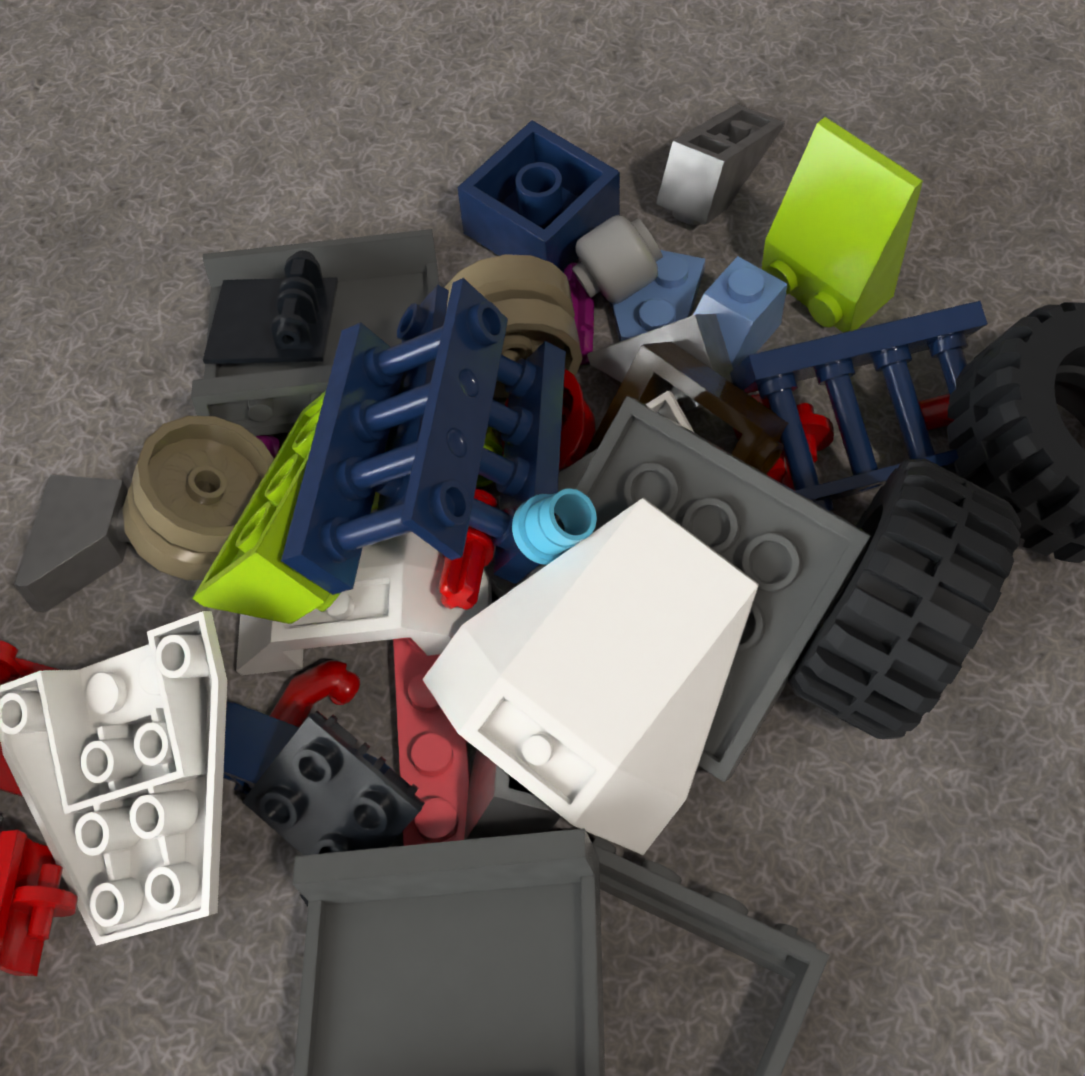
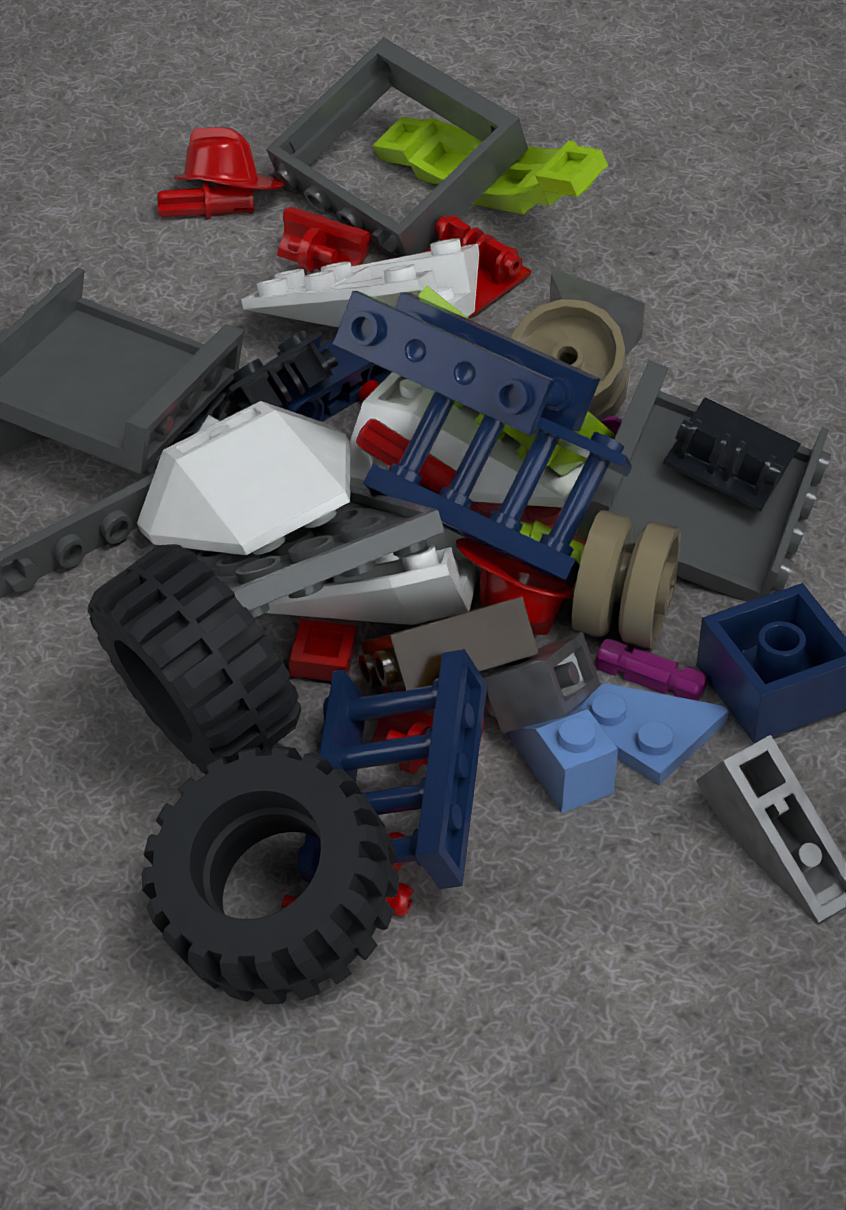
camera: 110 degrees right, 15 degrees down
medium azure piece [512,489,597,565] -> none
light grey head [572,215,663,304] -> none
lime slope [761,117,923,333] -> none

